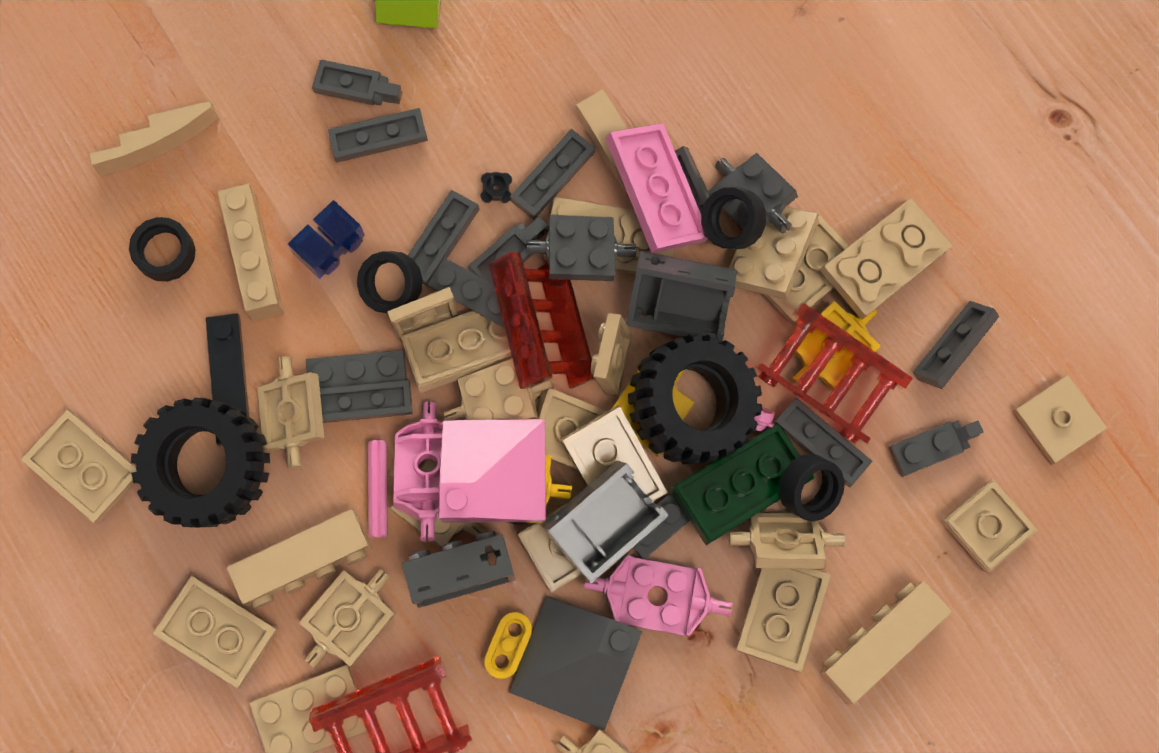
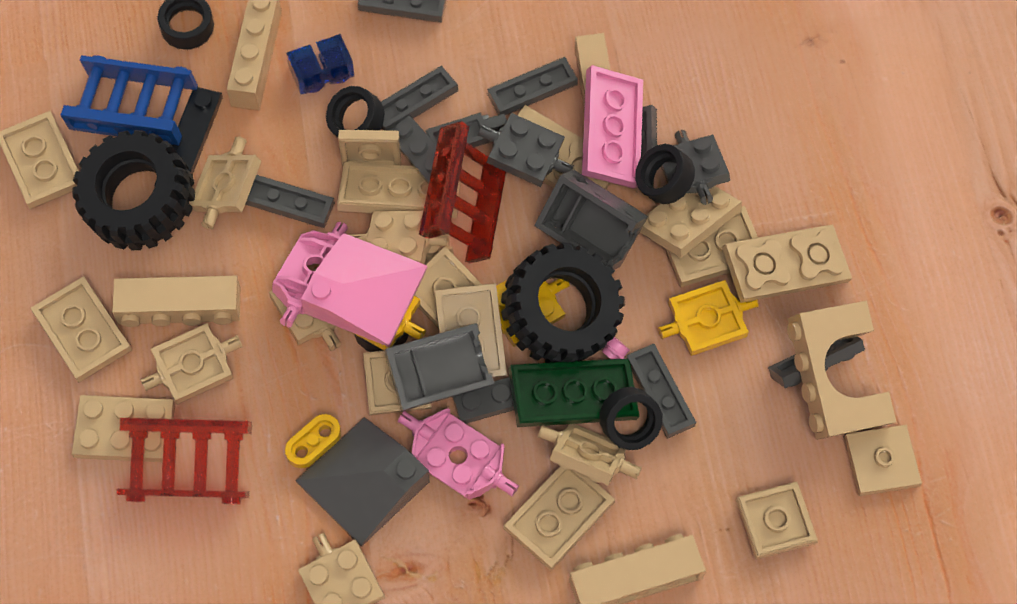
camera: 25 degrees right, 10 degrees down
dark grey plate [306,350,407,388] -> none
bright pink axle [368,440,387,538] -> none
dark grey piece [402,531,516,608] -> none
black plate [480,172,512,203] -> none
tan plate [591,313,633,396] -> none
clear red fence [755,303,913,444] -> none
dark grey hinge [888,420,984,477] -> none
none -> blue fence [61,55,198,145]
none -> tan arch [787,301,896,440]

